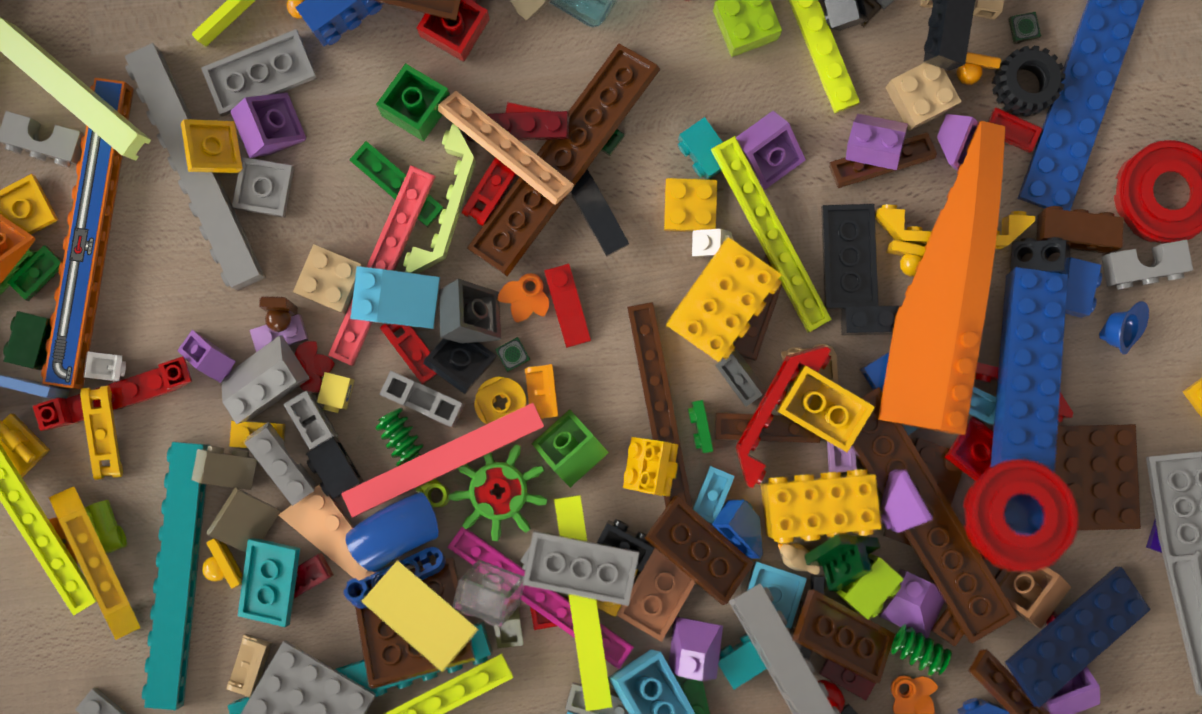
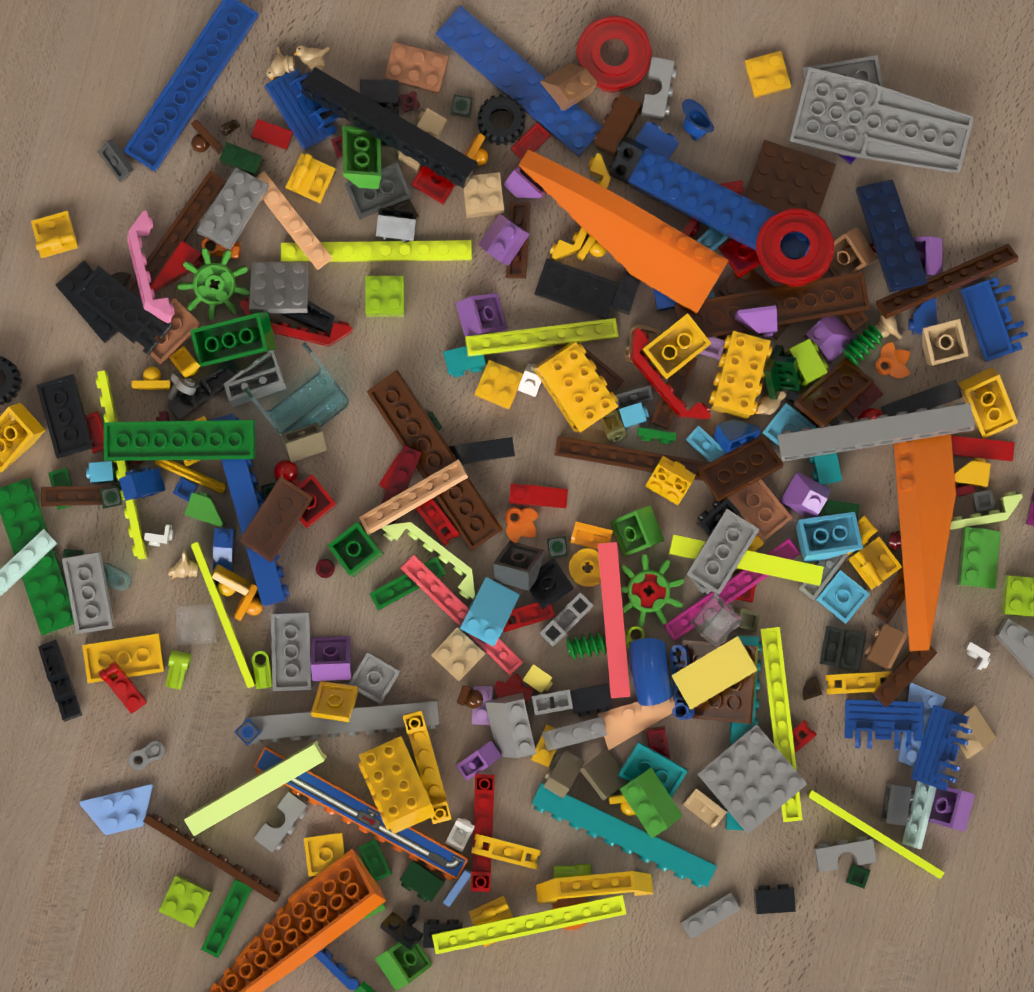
camera: 75 degrees left, 0 degrees up
none -> tile [234,718,262,746]
none -> lime piece [252,650,273,689]
none -> dark red plate [316,559,335,578]
none -> yellow brick [358,736,436,834]
none -> yellow slope [402,710,452,824]
none -> red tile [411,166,456,205]
none -> medium nougat slope [540,63,598,111]
none -> olive bracket [599,409,627,443]
none -> medium azure brick [618,402,649,429]
none -> bright green slope [619,767,683,839]
none -> tan animal [874,314,902,339]

